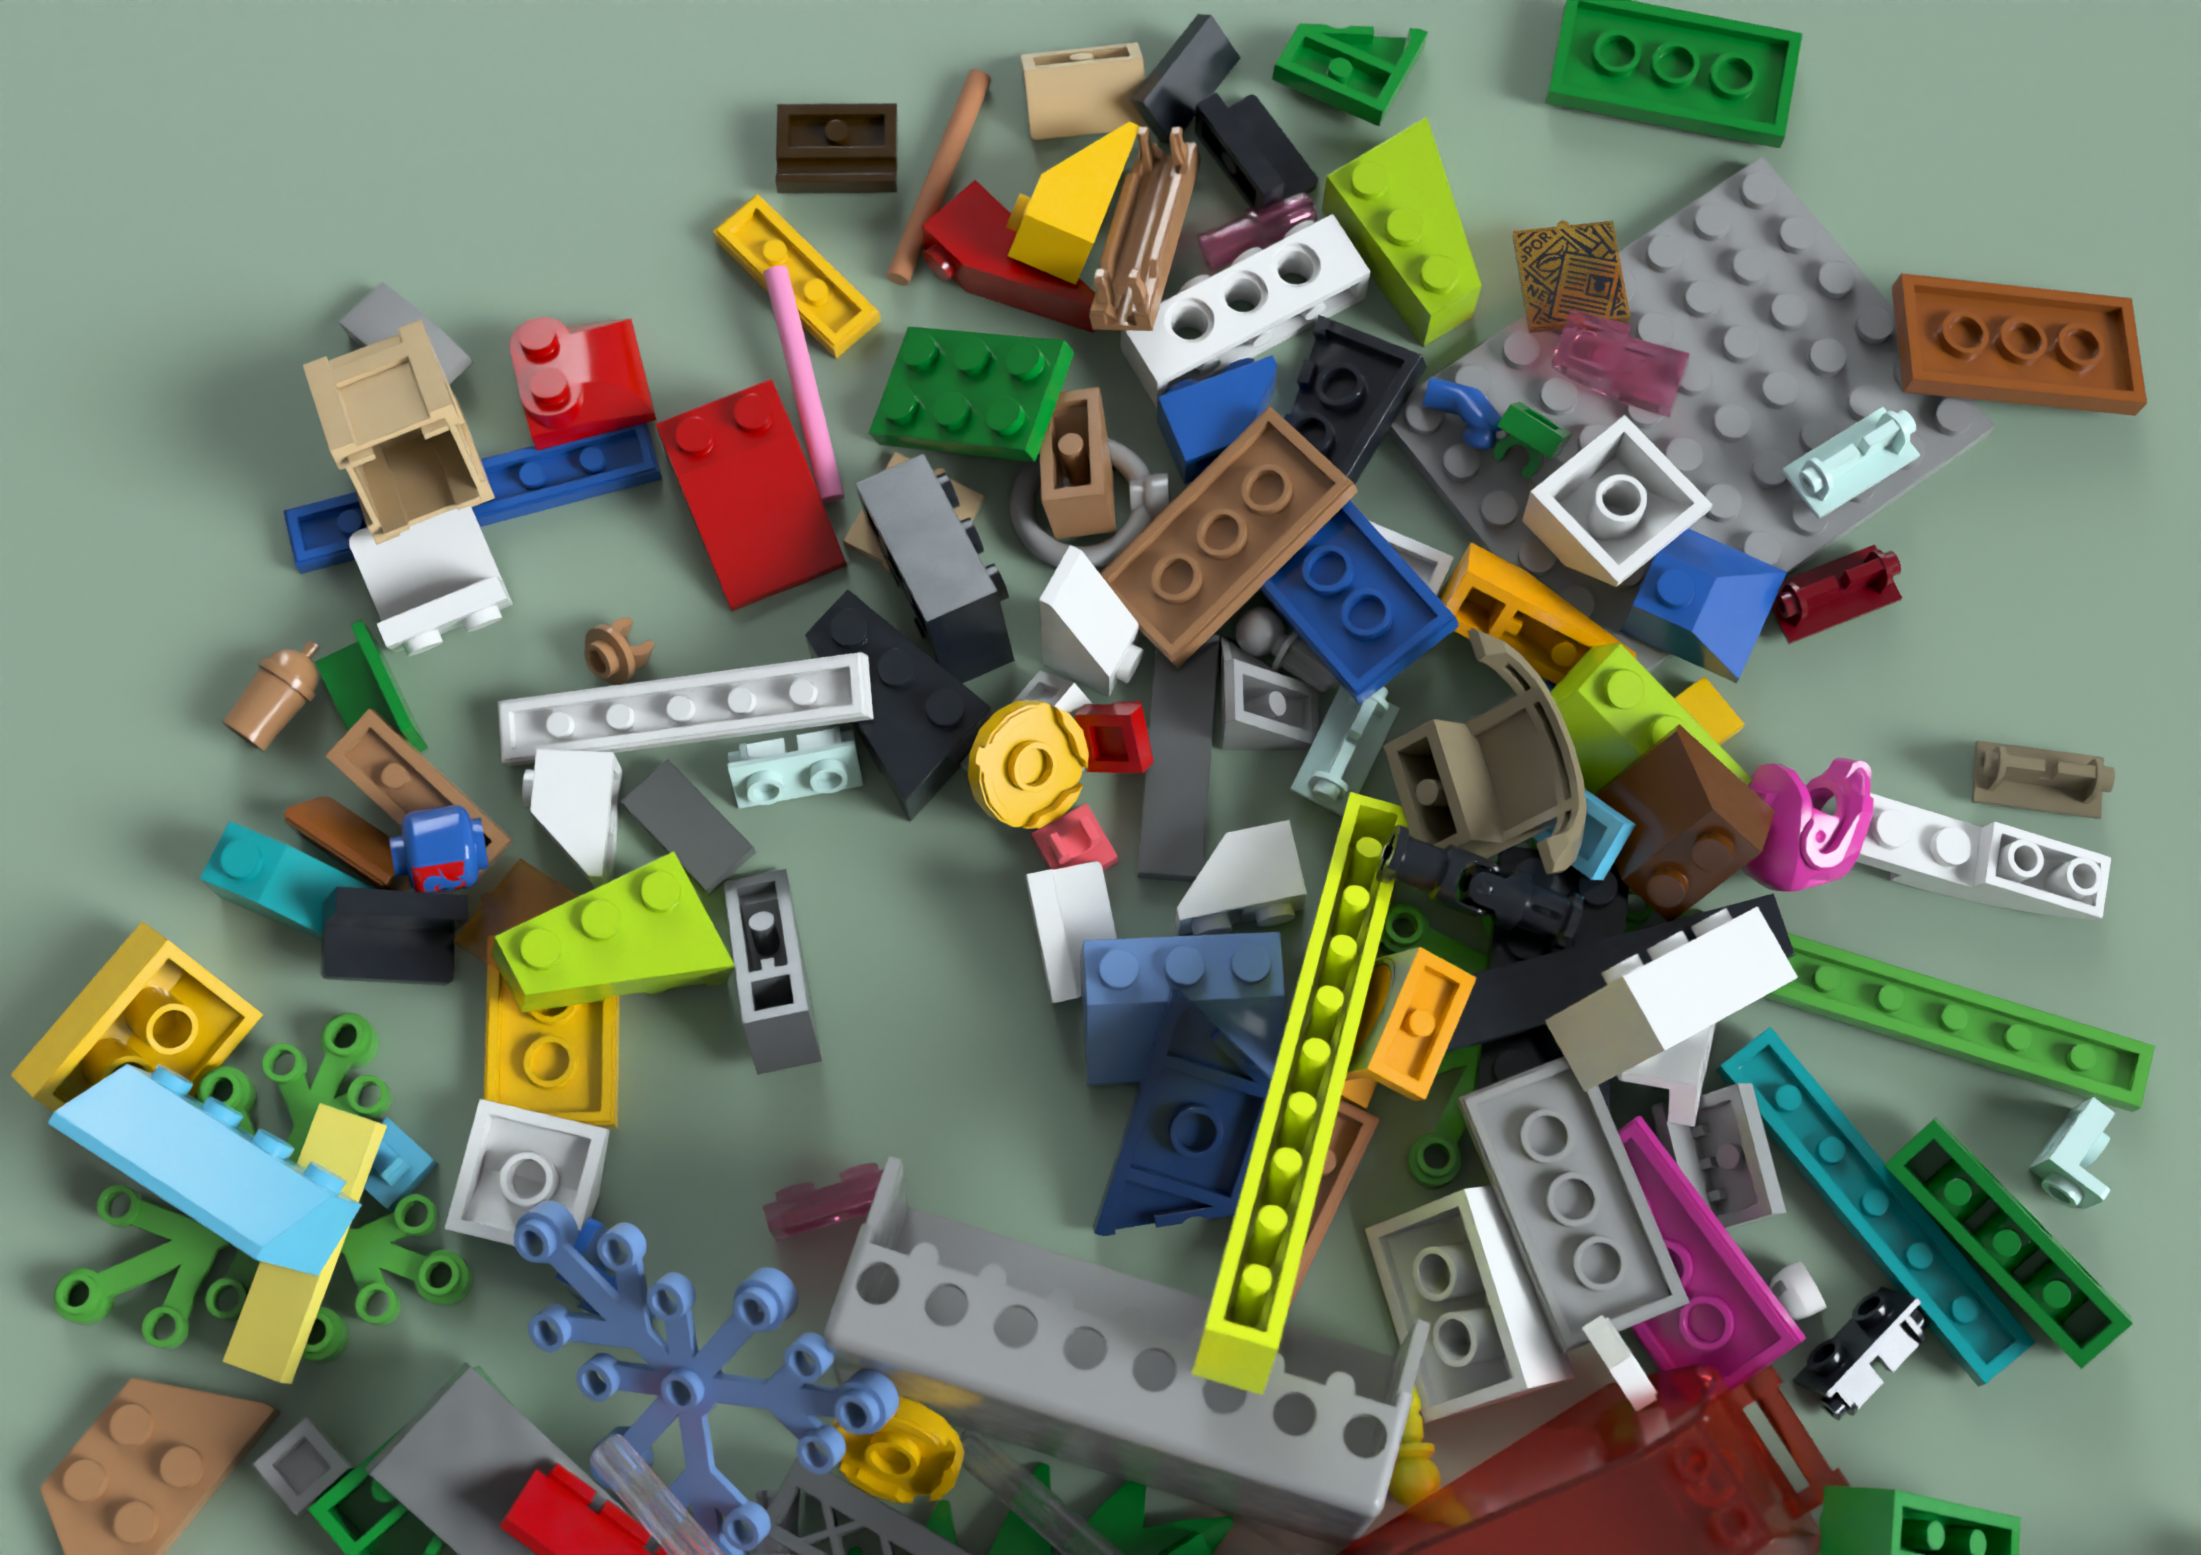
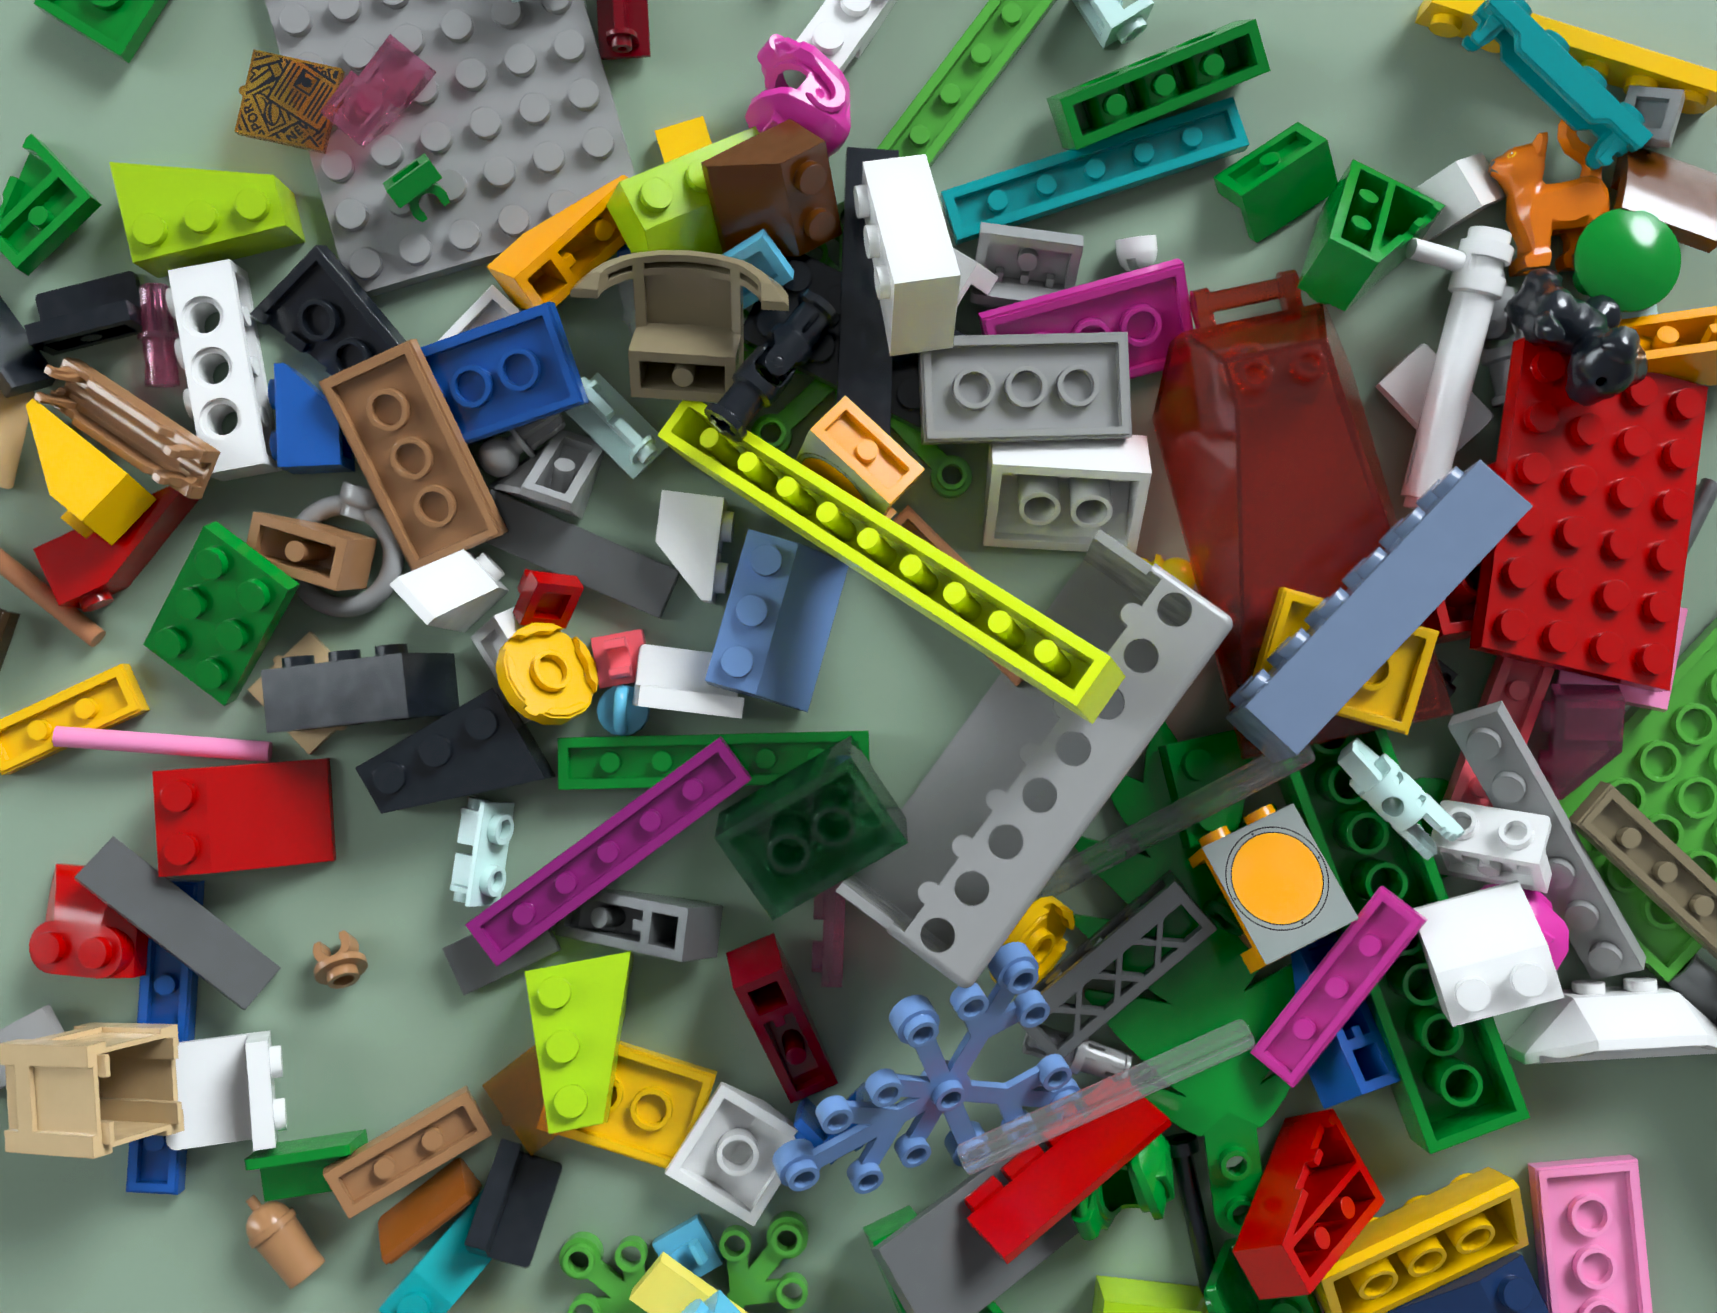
camera: 75 degrees left, 15 degrees up
blue head [389,805,489,893] -> none
white tile [498,652,873,766] -> none
white slope [522,749,623,888] -> none
dark blue wing [1093,988,1271,1236] -> none
blue arm [1422,377,1502,450] -> none
white slope [1522,415,1713,587] -> none
white tile [1582,1315,1657,1412] -> none
blue slope [1620,528,1787,683] -> none
black hinge [1793,1286,1929,1420] -> none
none -> dark grey tile [74,836,281,1010]
none -> magenta plate [465,736,752,967]
none -> green plate [557,730,870,790]
none -> medium azure tile [597,685,650,736]
none -> clear green brick [714,736,908,921]
none -> dark red slope [726,933,838,1103]
none -> green panel [1213,122,1338,243]

